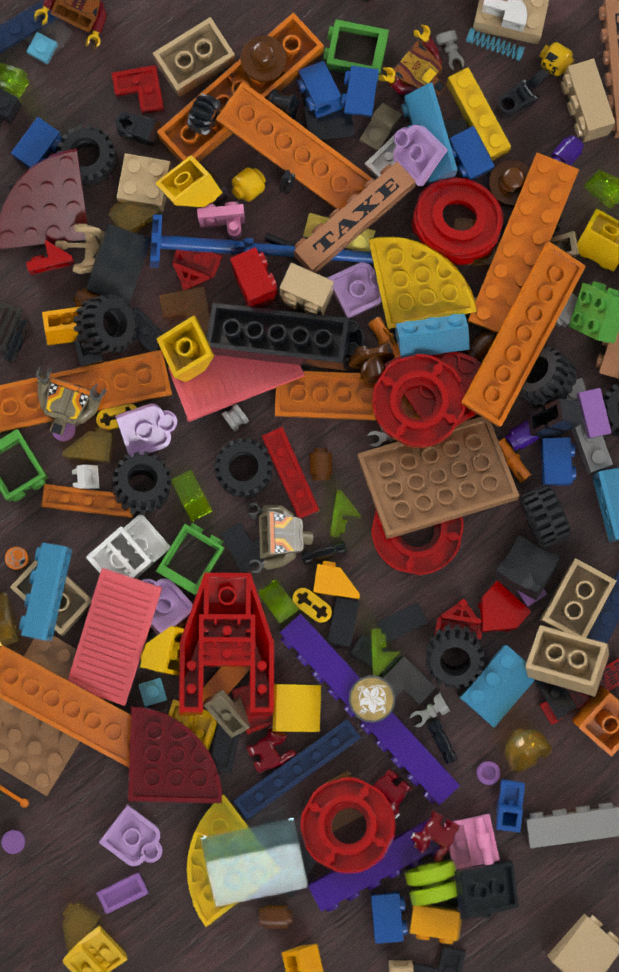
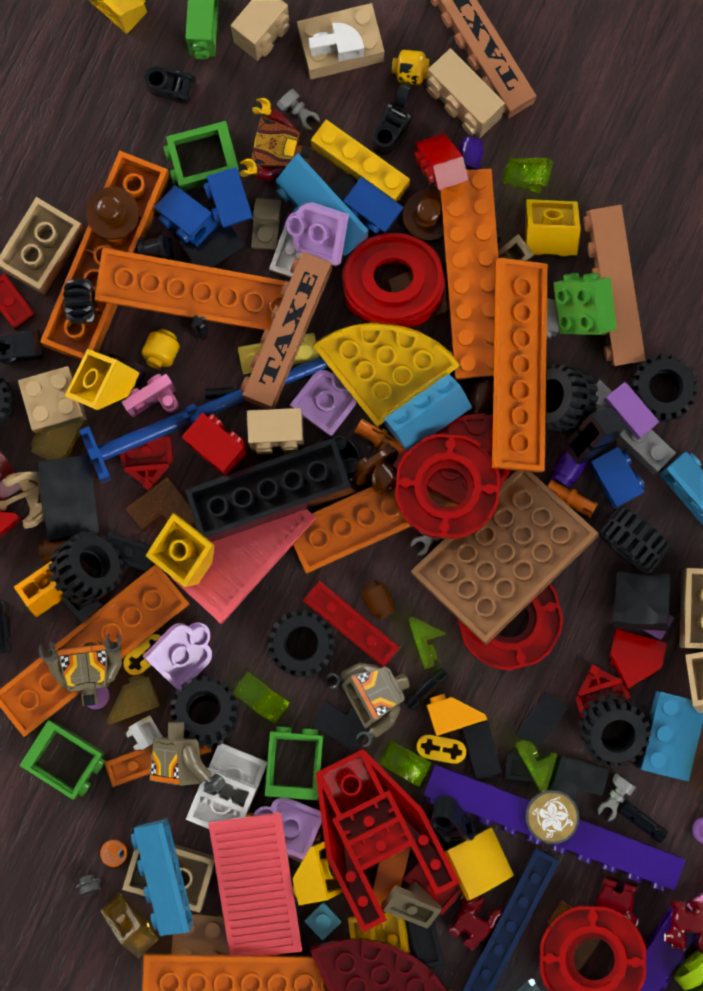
camera: 25 degrees left, 0 degrees up
light grey wheel [221,404,249,432] -> none
medium azure piece [466,28,525,61] -> none
none -> dark tan torso [149,722,226,793]
none -> red brick [414,133,469,190]
none -> black piece [430,796,475,845]

